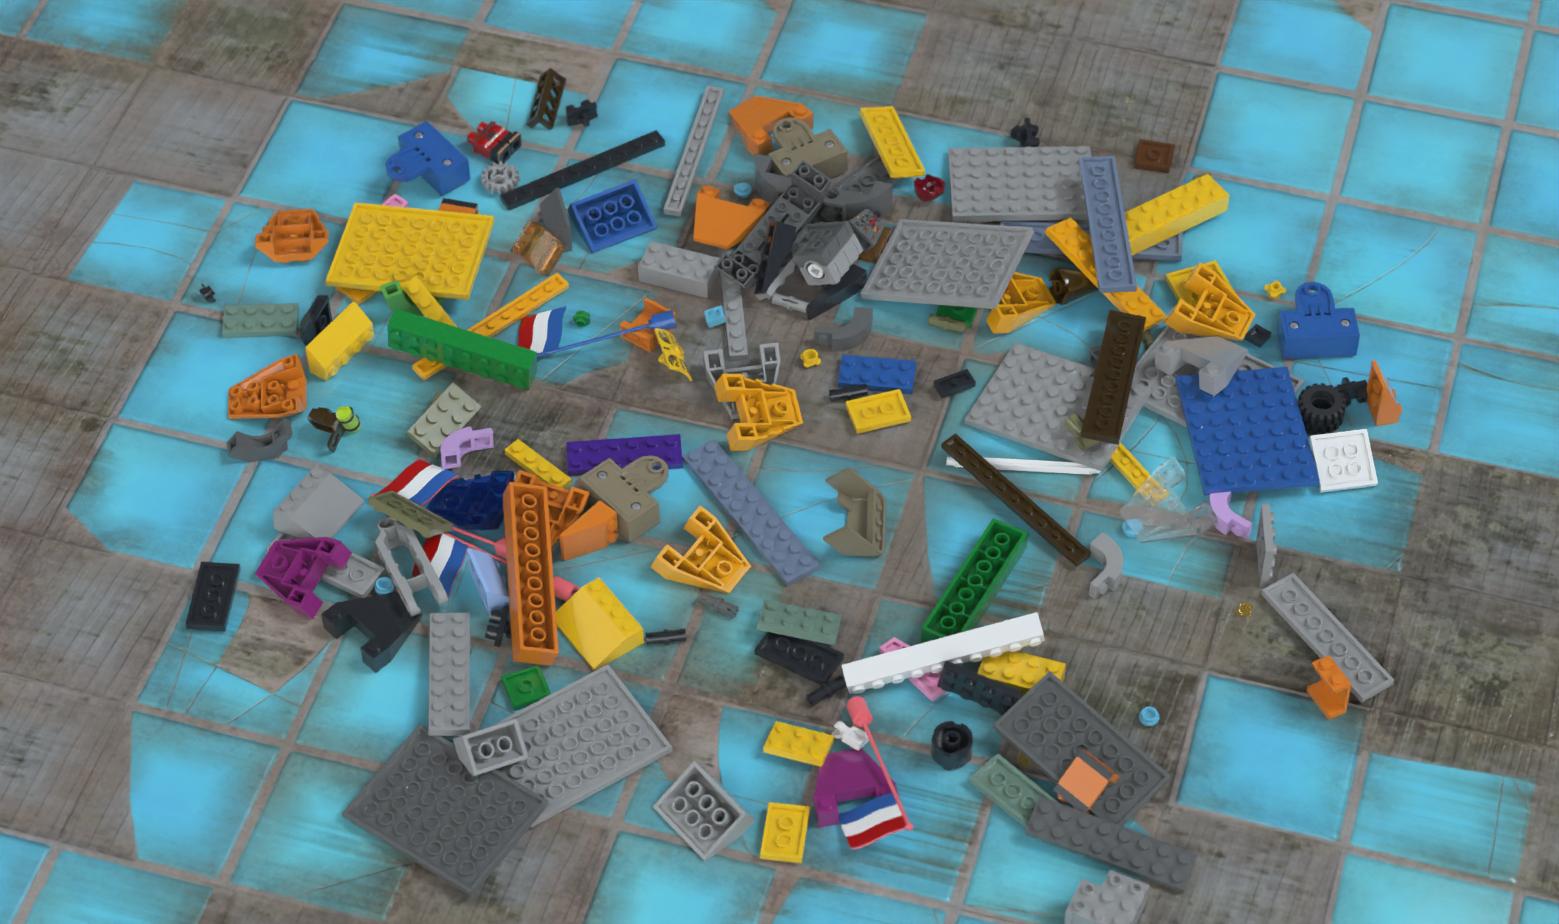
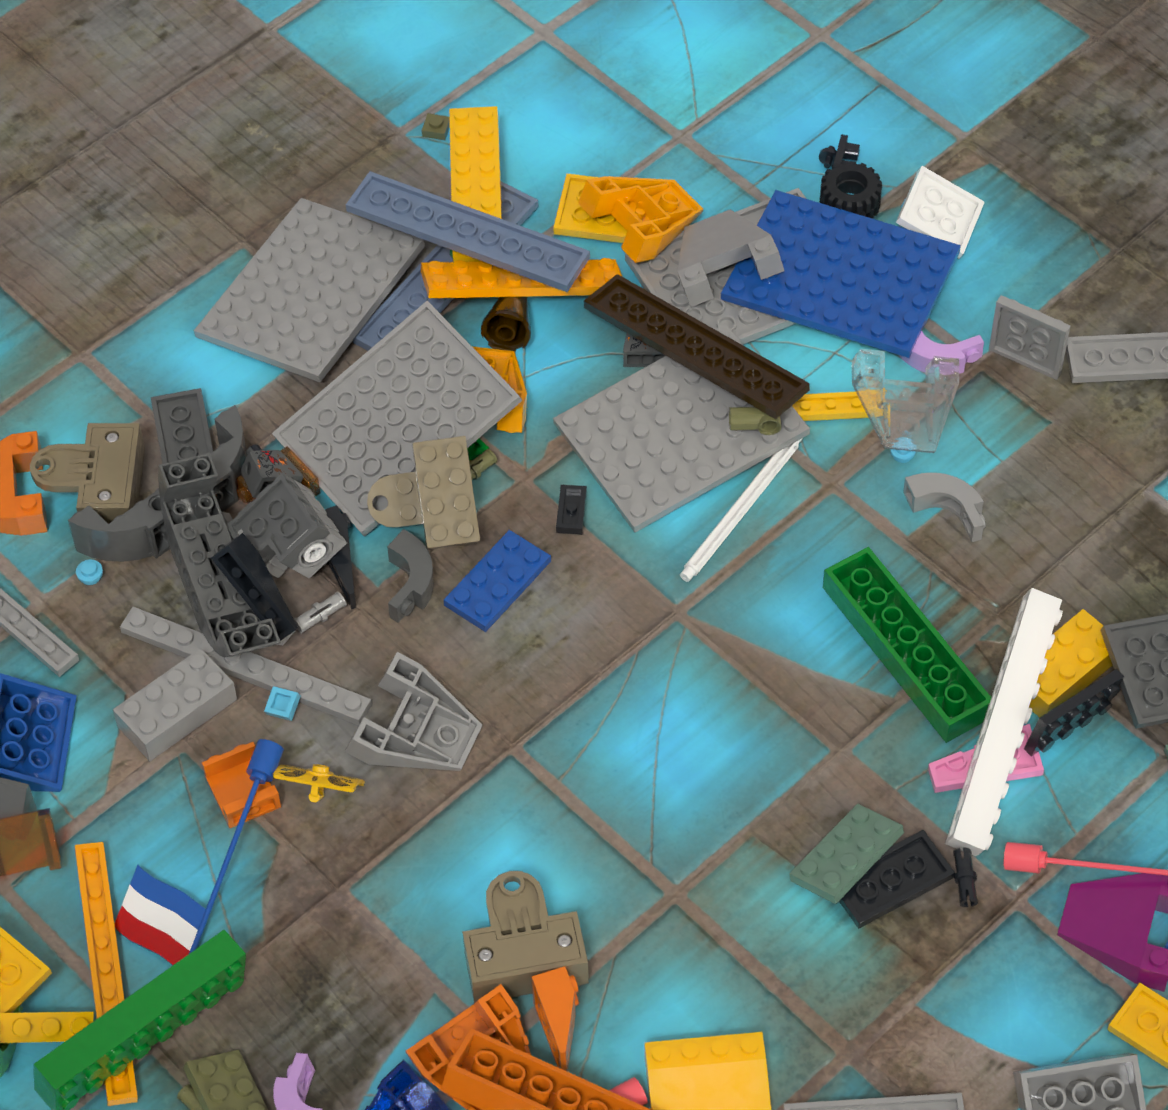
camera: 60 degrees left, 5 degrees up
yellow plate [504,439,572,489] -> none
dark purple plate [566,434,683,476] -> none
green plate [573,311,590,327] -> none
black pin [645,628,687,645] -> none
light orange wedge [651,505,751,594] -> none
sand blue plate [682,439,820,587] -> none
orange wedge [693,186,771,250] -> none
dark grey pin [698,591,739,618] -> none
light orange wedge [714,374,803,451] -> none
yellow plate [763,721,834,767] -> none
yellow plate [800,349,821,368] -> none
dark tan windscreen [823,467,886,557] -> none
black pin [829,384,868,402] -> none
white plate [832,721,869,751] -> none
yellow plate [846,389,911,434] -> none
yellow plate [859,106,925,178] -> none
dark red hair [914,174,945,202] -> none
black brick [931,721,973,771] -> none
dark brown plate [941,433,1091,567] -> none
black hips [1010,117,1040,147] -> none
reddish brown tile [1134,139,1175,173] -> none
clear yellow piece [1237,602,1254,617] -> none
black plate [1245,324,1271,348] -> none
yellow plate [1264,281,1286,299] -> none
blue brick [1277,282,1360,359] -> none
orange slope [1366,360,1402,426] -> none
none -> dark tan brick [367,436,480,550]

